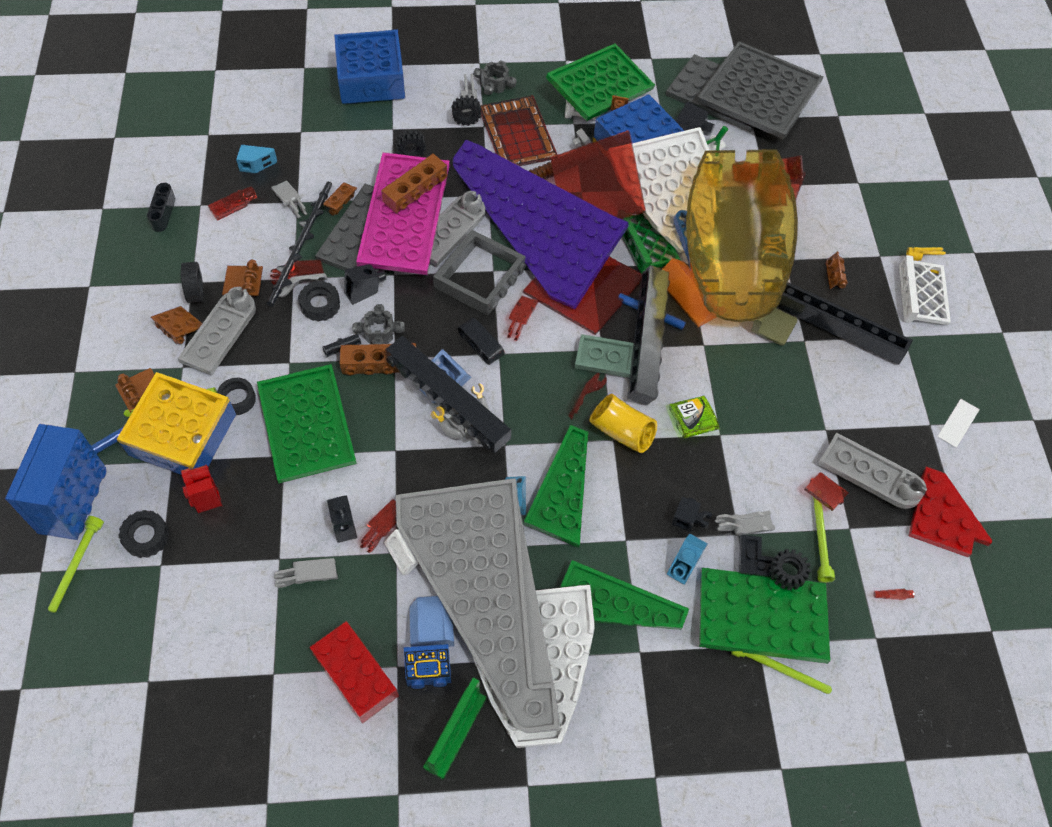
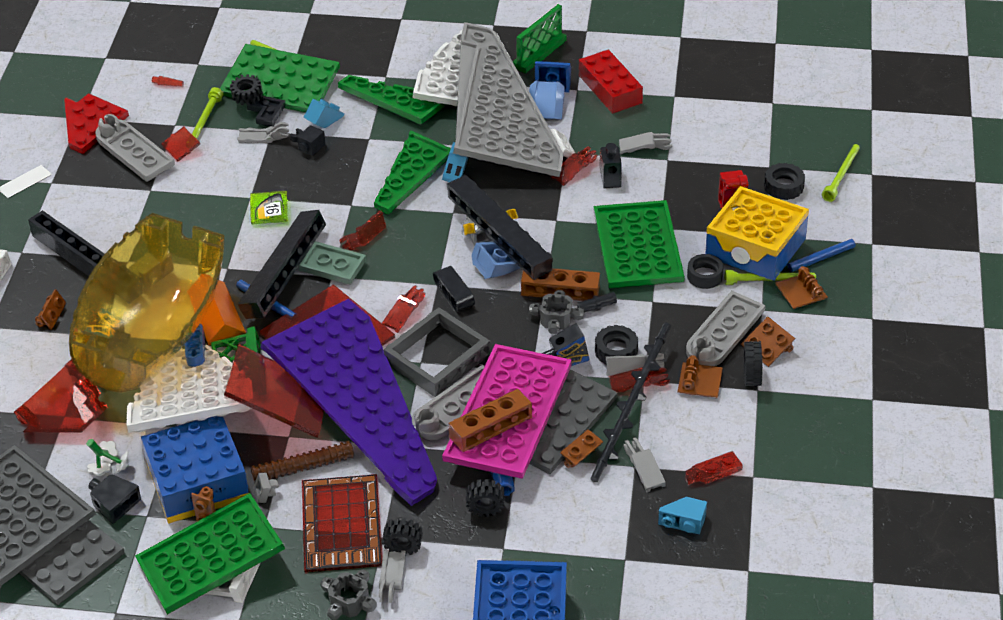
camera: 165 degrees left, 15 degrees down
blue piece [5,423,107,540] -> none
black beam [147,182,176,232] -> none
yellow brick [589,394,657,453] -> none

